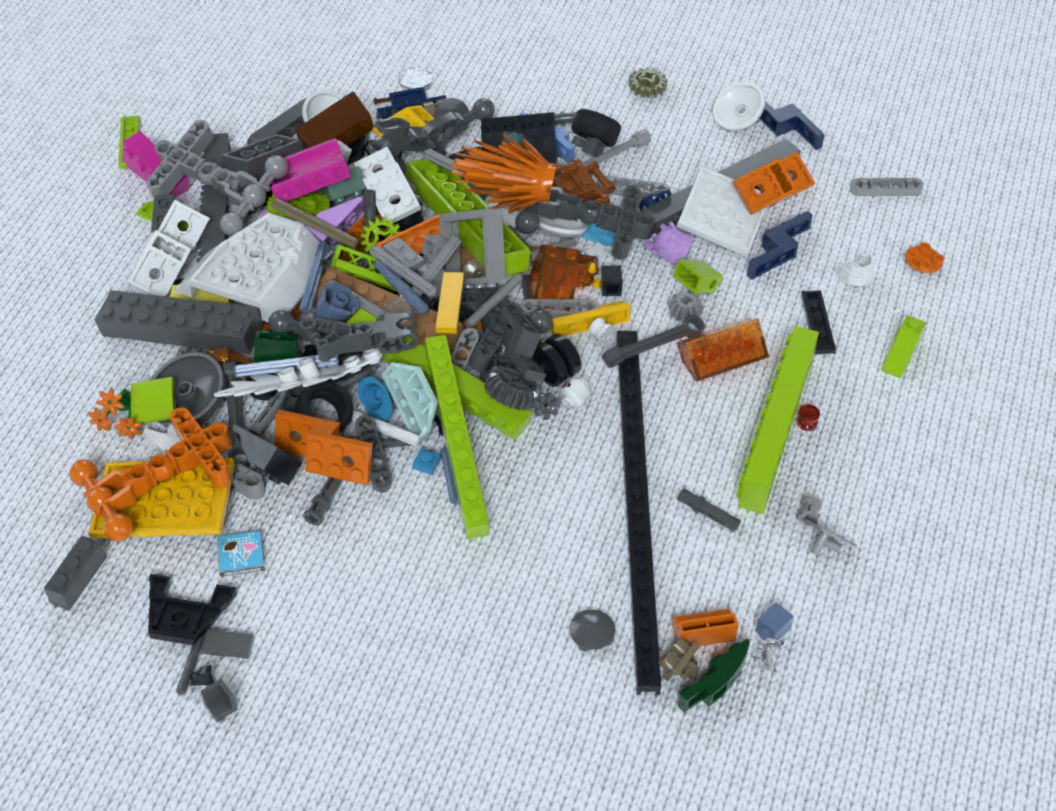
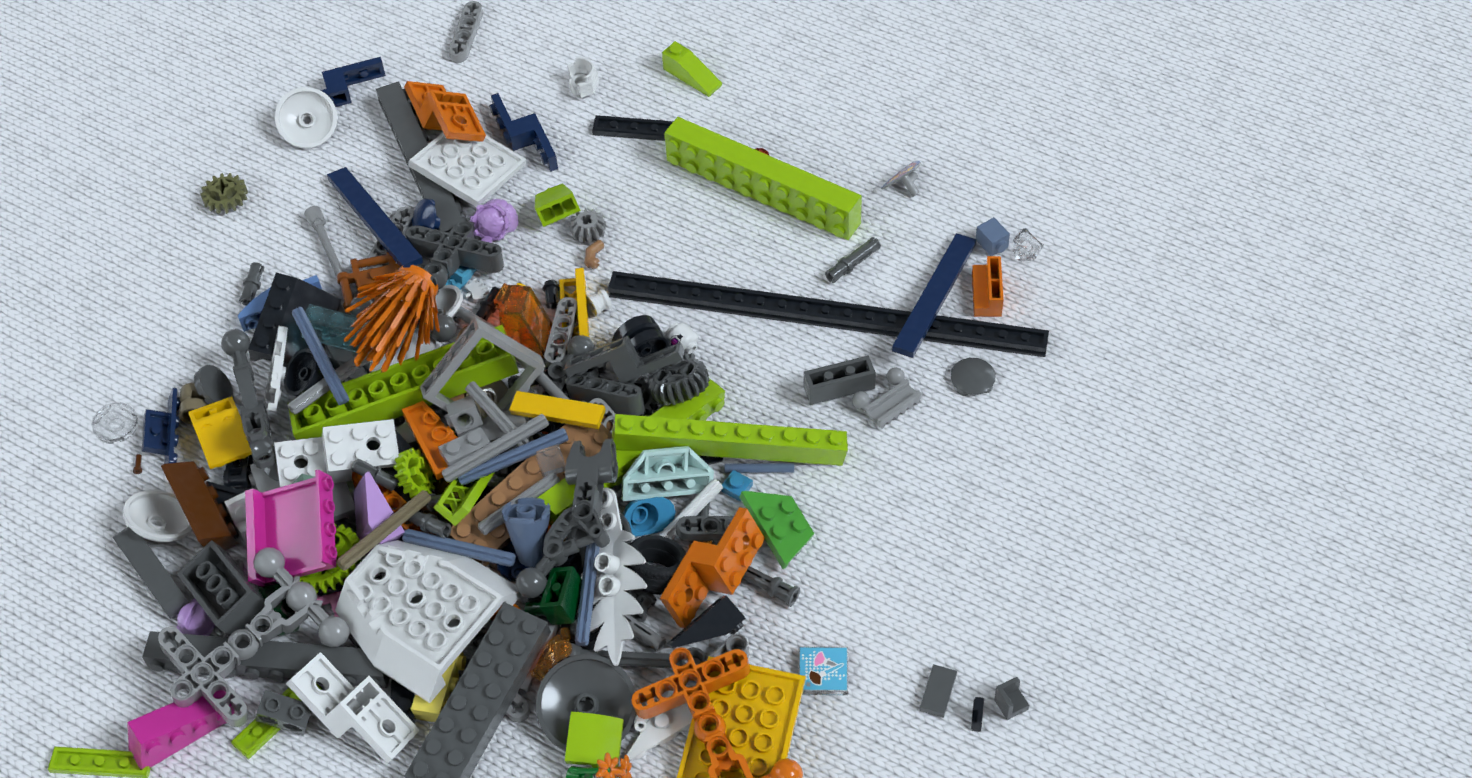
camera: 75 degrees left, 5 degrees up
black wing [148,574,238,645] -> none
dark grey bar [176,633,206,695] -> none
black tyre [571,109,621,147] -> none
dark grey piece [571,136,605,158] -> none
black brick [600,265,623,296] -> none
dark grey piece [601,315,705,368] -> none
dark tan hips [658,637,700,681] -> none
clear orange slope [677,318,769,382] -> none
dark green slope [678,639,750,713] -> none
light grey bush [798,496,822,526] -> none
orange dish [905,242,945,273] -> none
none -> white wing [264,326,288,411]
none -> sand blue axle [292,307,349,405]
none -> dark blue tile [327,167,423,268]
none -> black pin [542,280,560,309]
none -> medium nougat arm [584,240,604,269]
none -> bright green wing [739,491,814,569]
none -> dark grey brick [803,355,876,405]
none -> light grey gear [852,367,922,429]
none -> dark blue tile [892,233,977,358]

